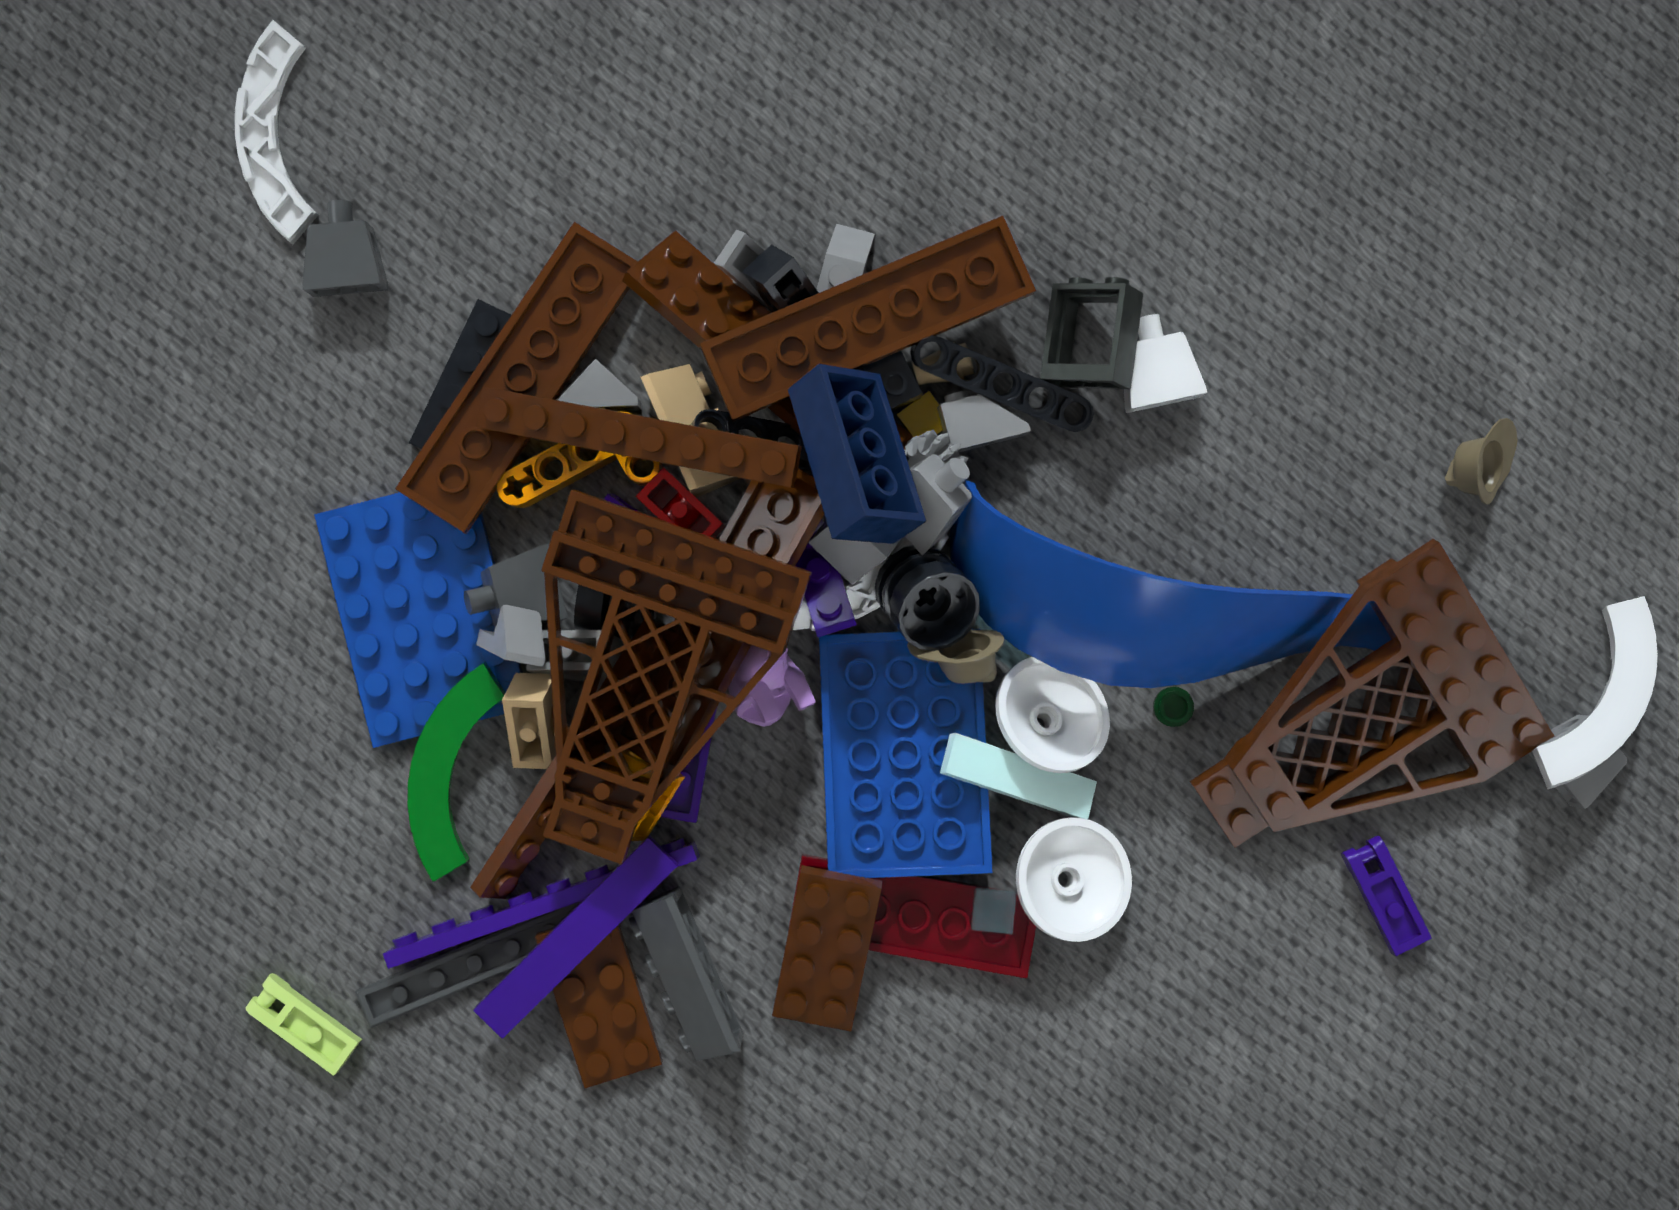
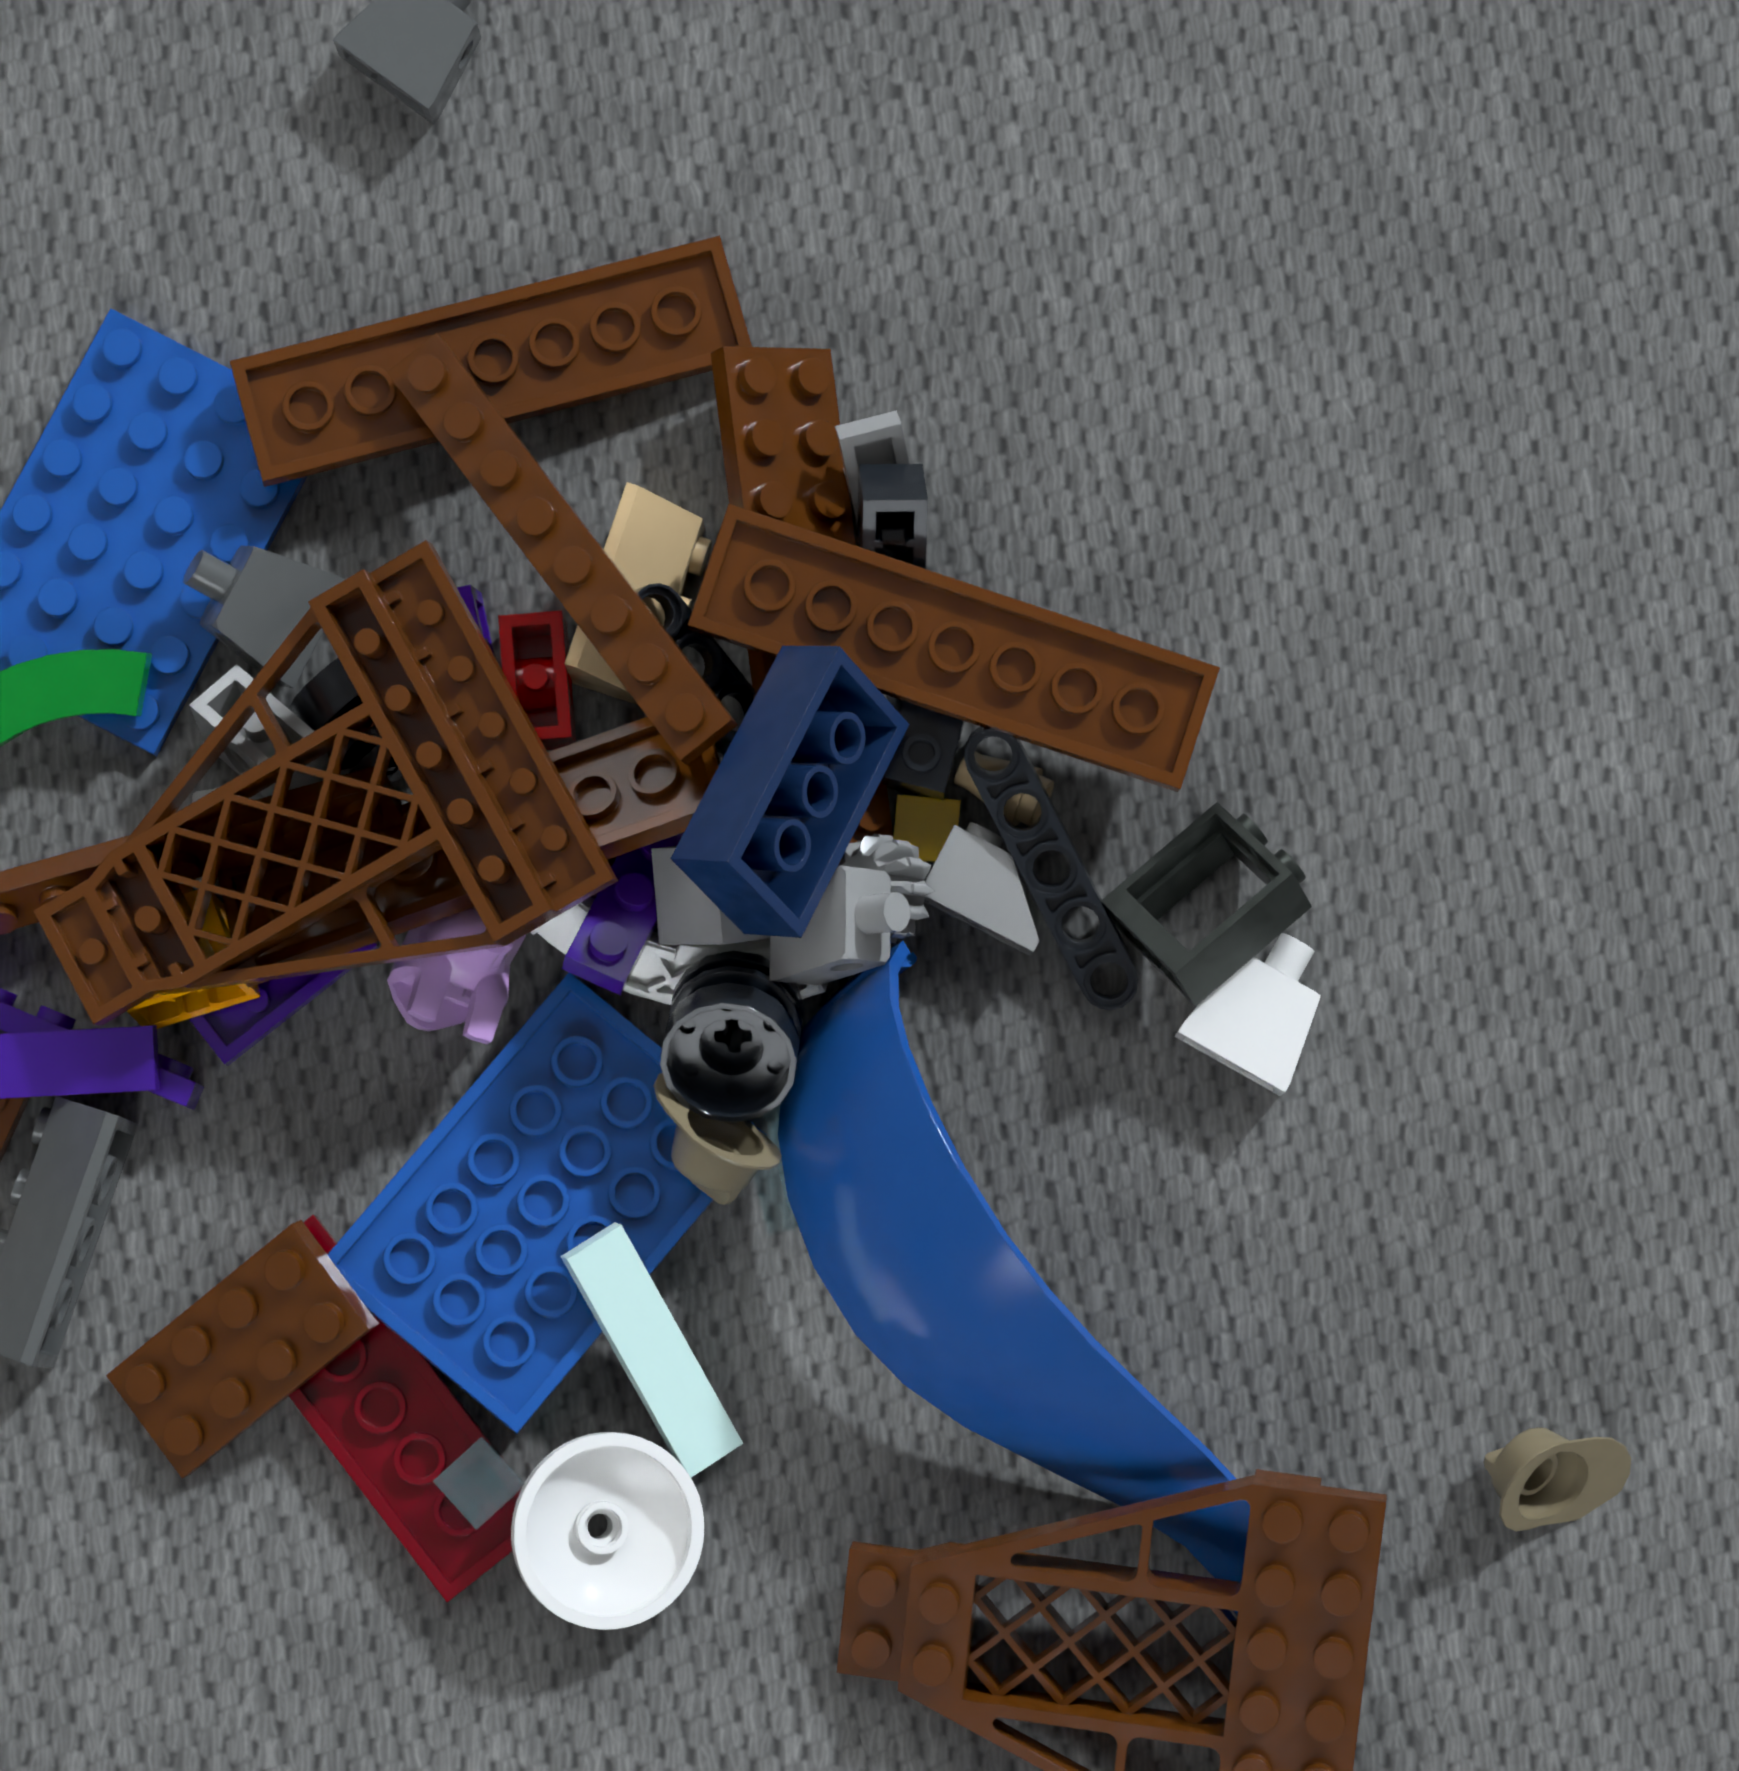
camera: 45 degrees right, 5 degrees down
black plate [409,299,511,449] -> none
light grey slope [476,605,545,667] -> none
light orange beam [497,411,663,508] -> none
tan brick [502,673,556,769] -> none
light grey slope [558,359,642,411] -> none
light grey slope [817,224,875,293] -> none
white dish [995,657,1110,773] -> none
dark green plate [1153,687,1194,727] -> none

